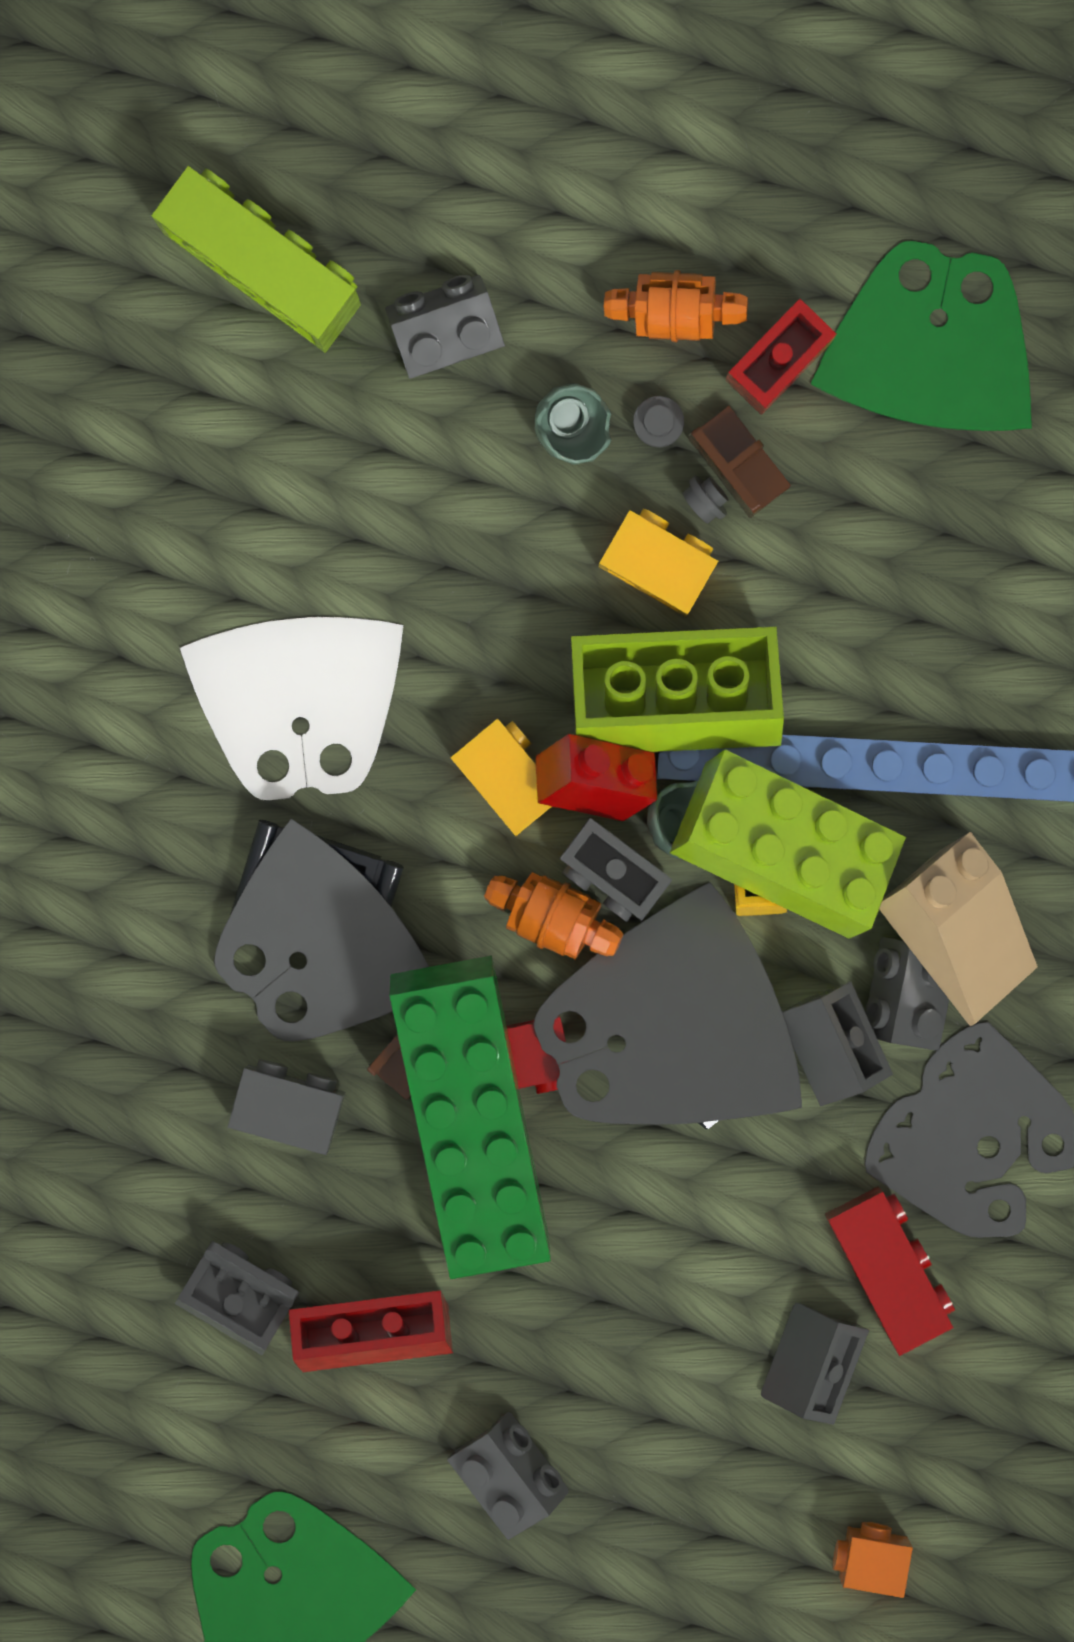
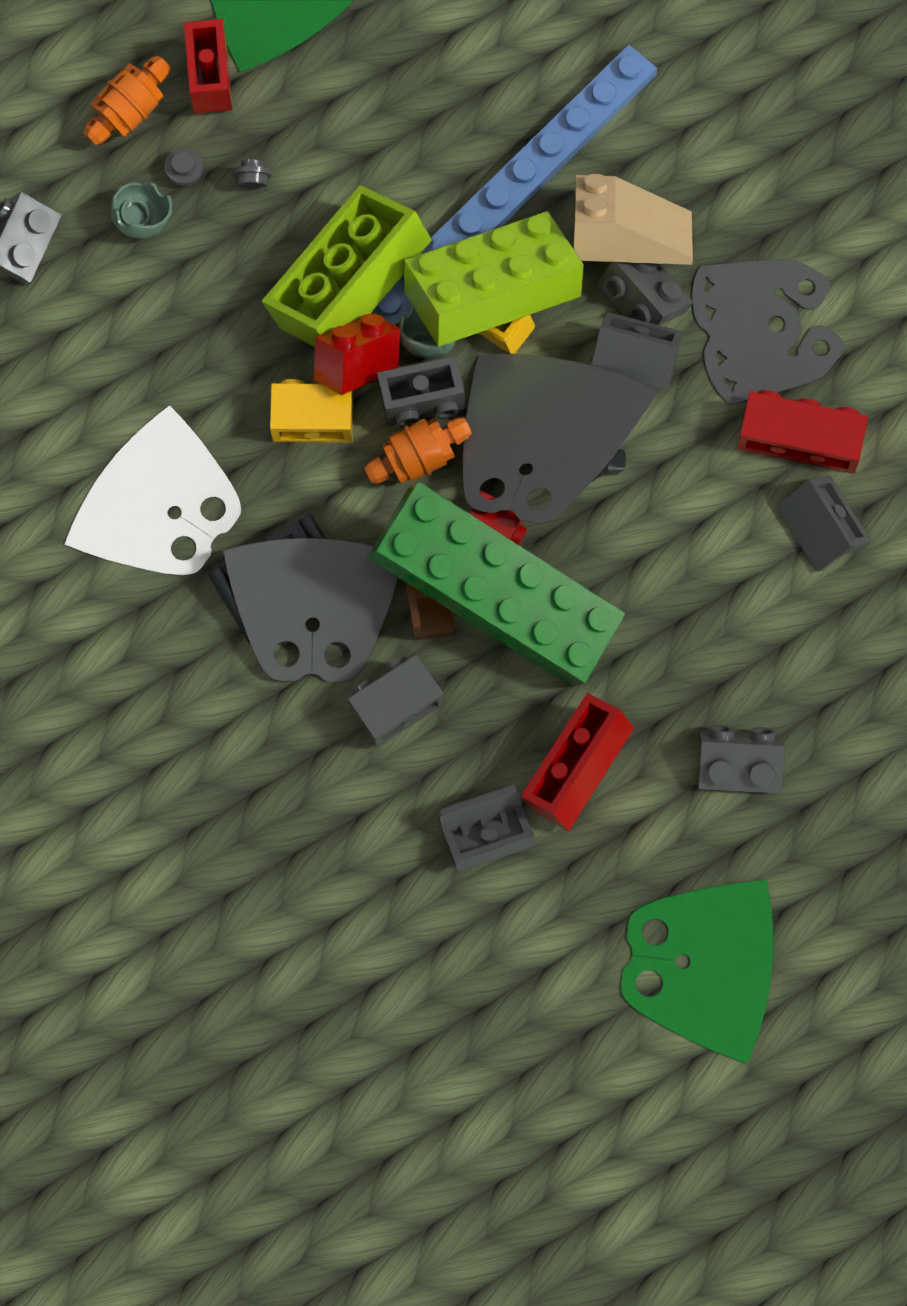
camera: 40 degrees left, 15 degrees down
yellow brick [599,508,718,617] -> none
reddish brown panel [688,406,791,518] -> none

